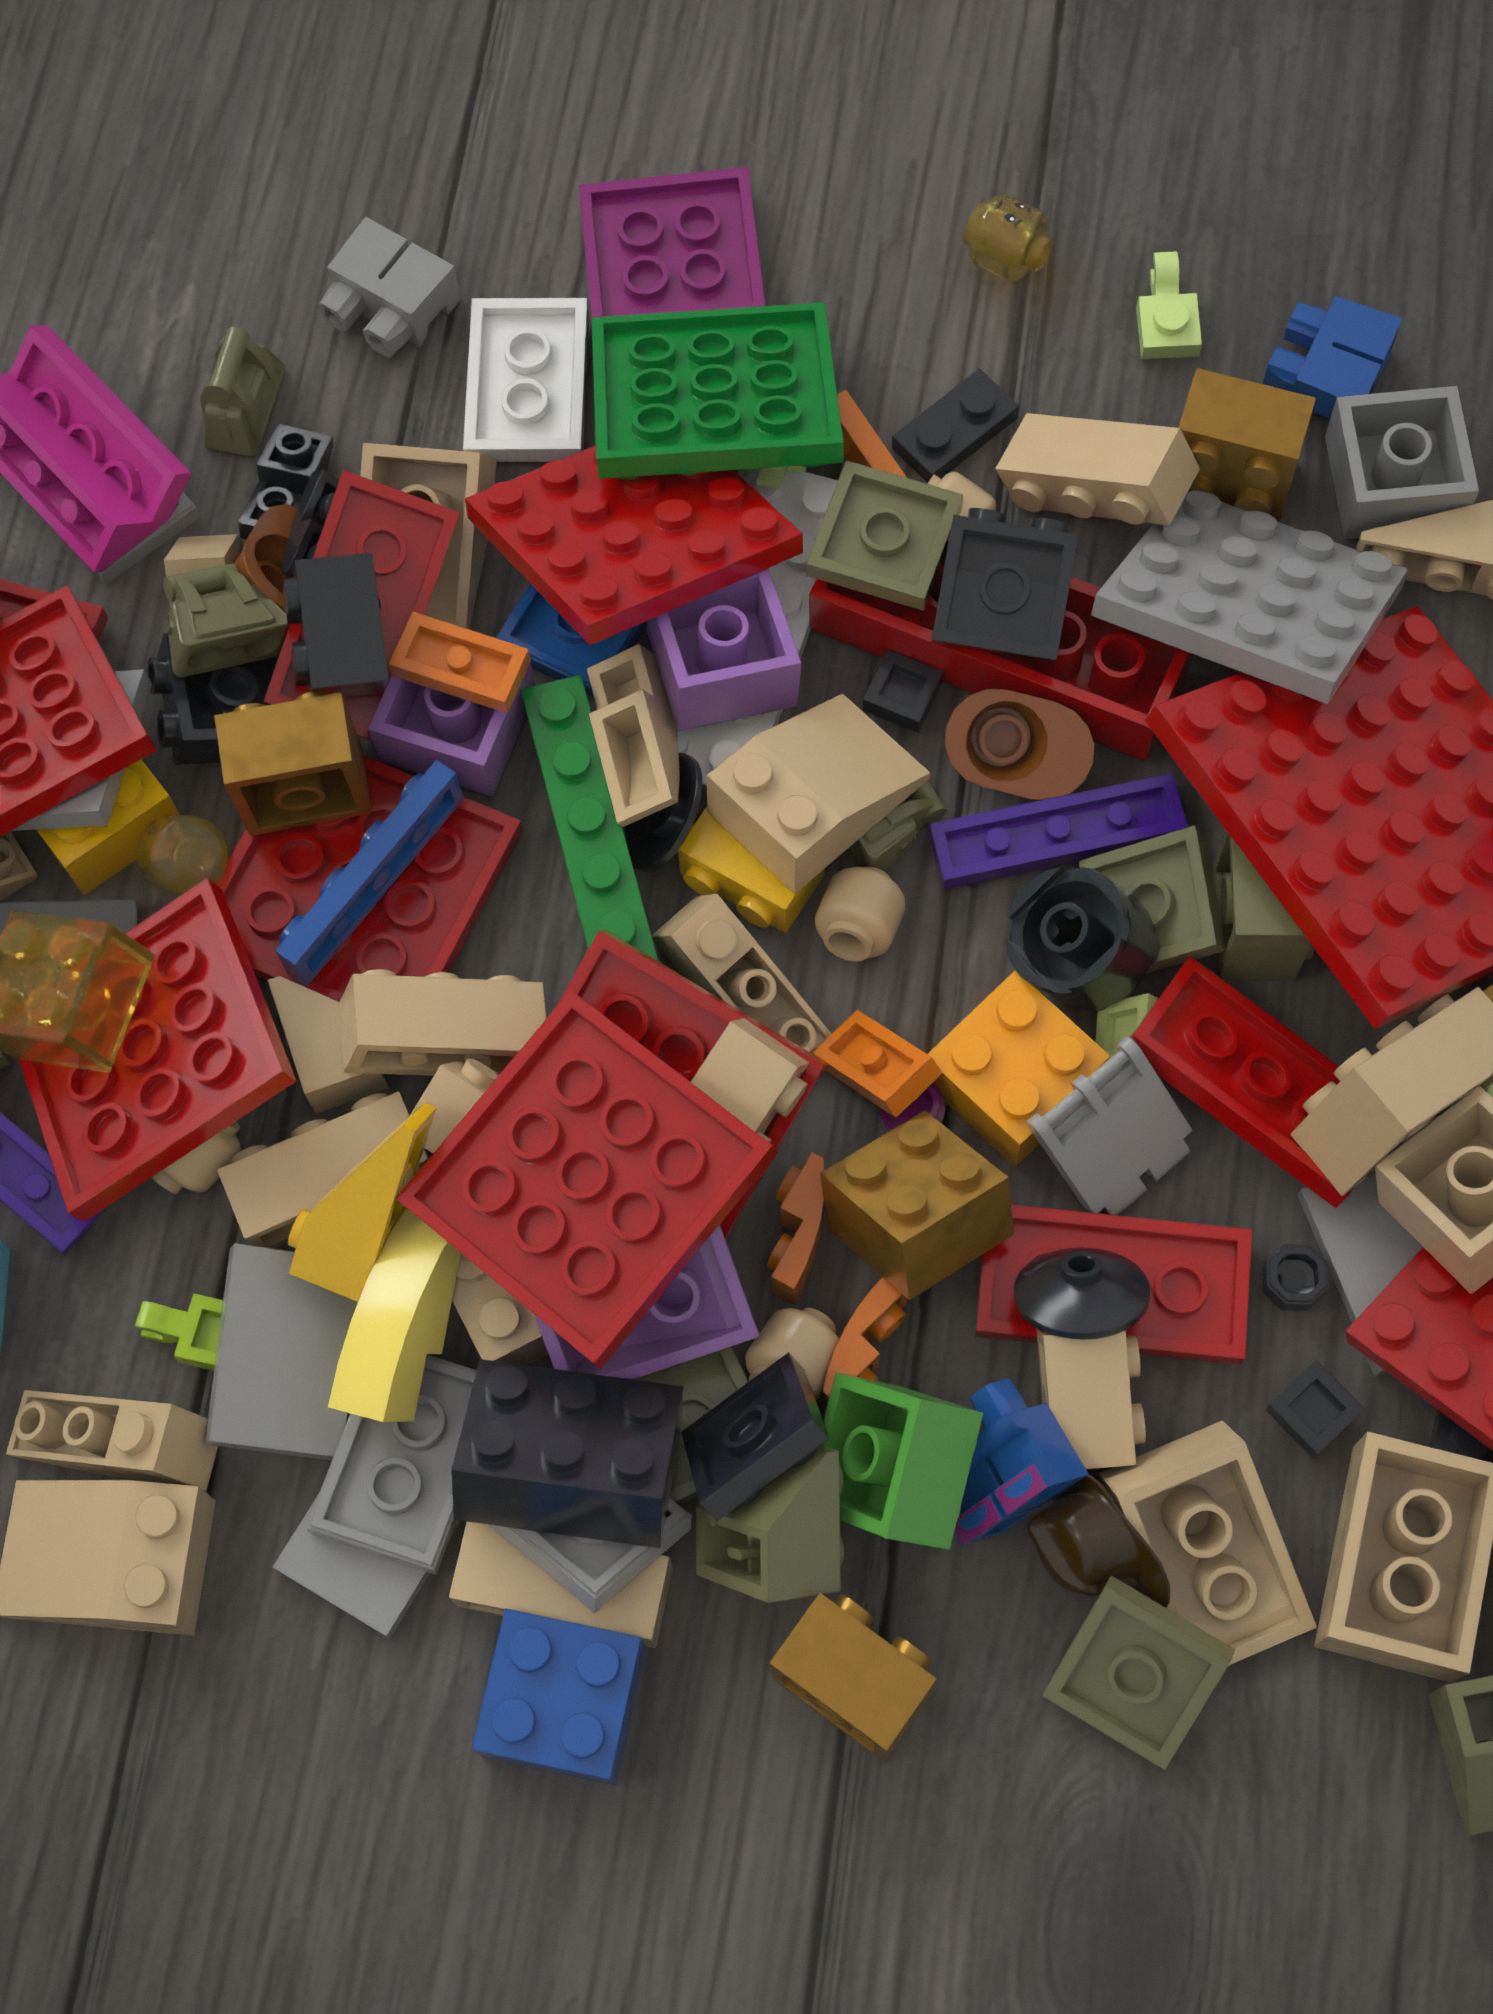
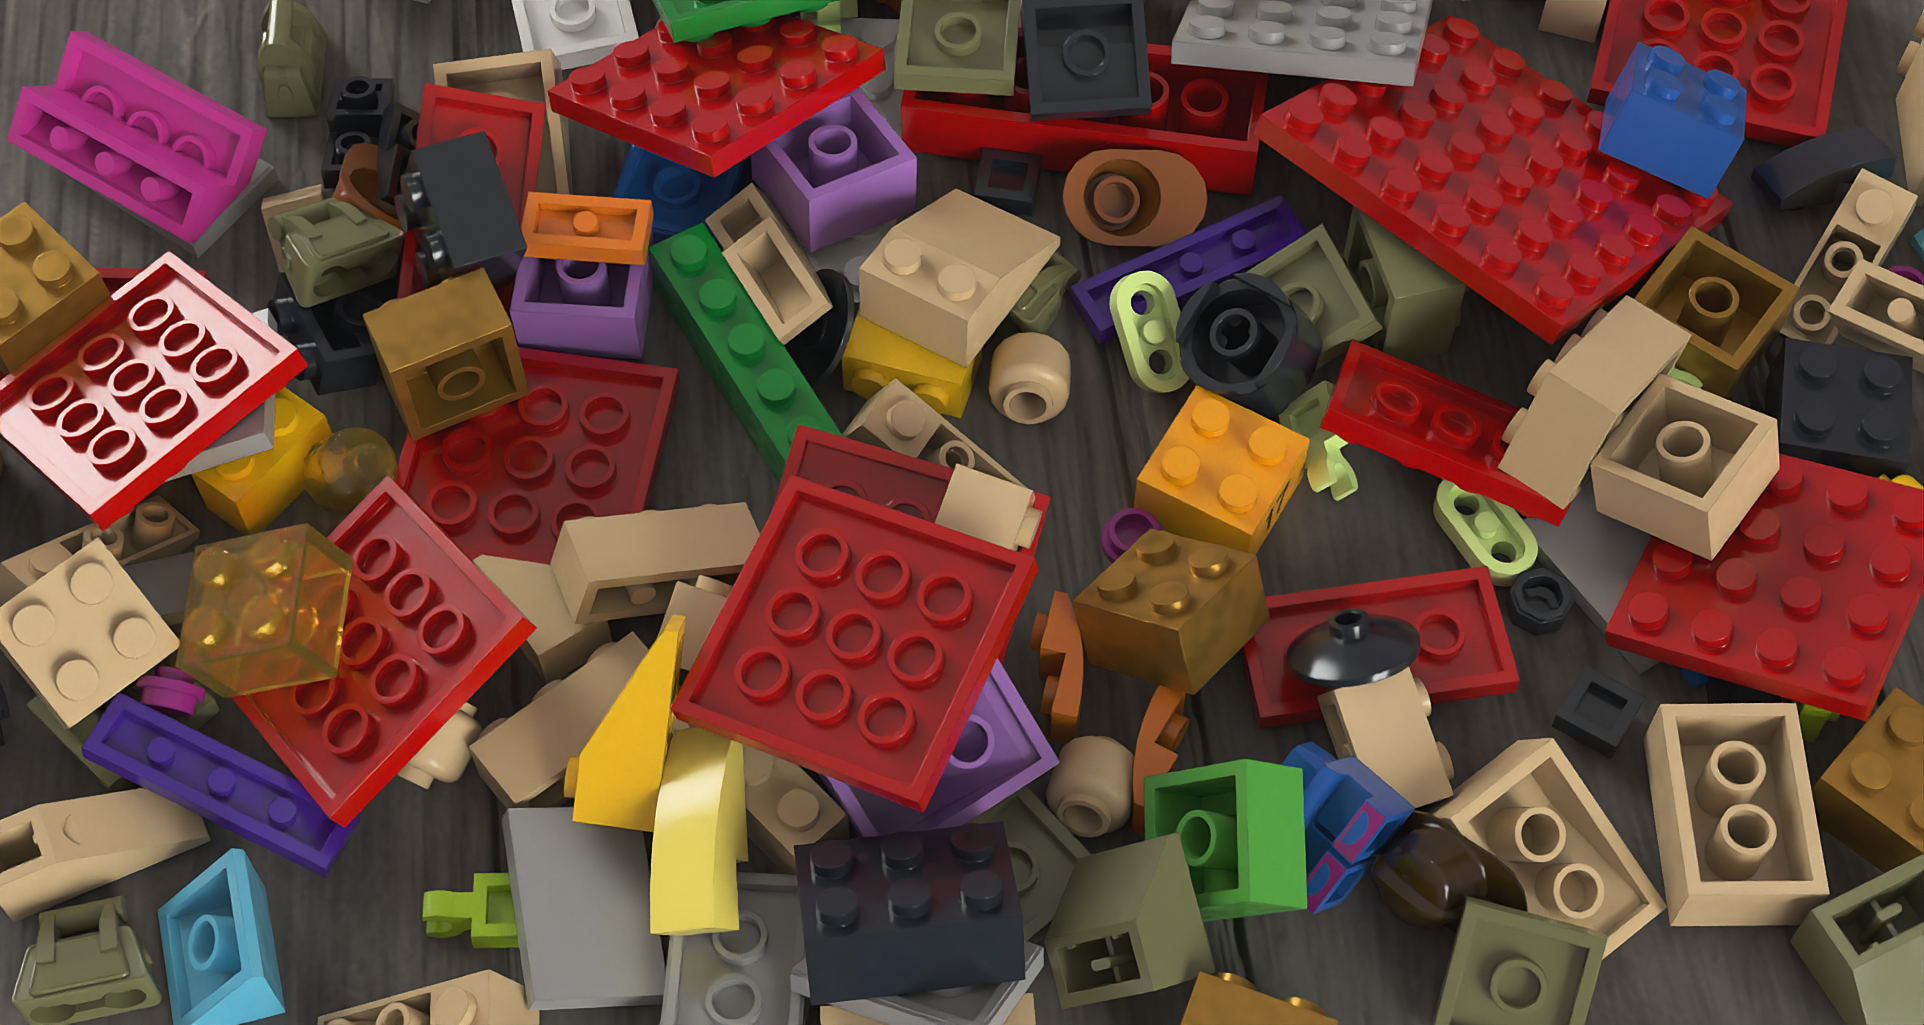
camera: 20 degrees left, 10 degrees down
blue plate [275,759,464,987] -> none
black plate [681,1352,829,1521] -> none
orange plate [812,1010,942,1118] -> none
light grey plate [1026,1036,1193,1216] -> none
none -> yellowish green plate [1109,271,1189,393]
none -> yellowish green plate [1433,479,1538,586]

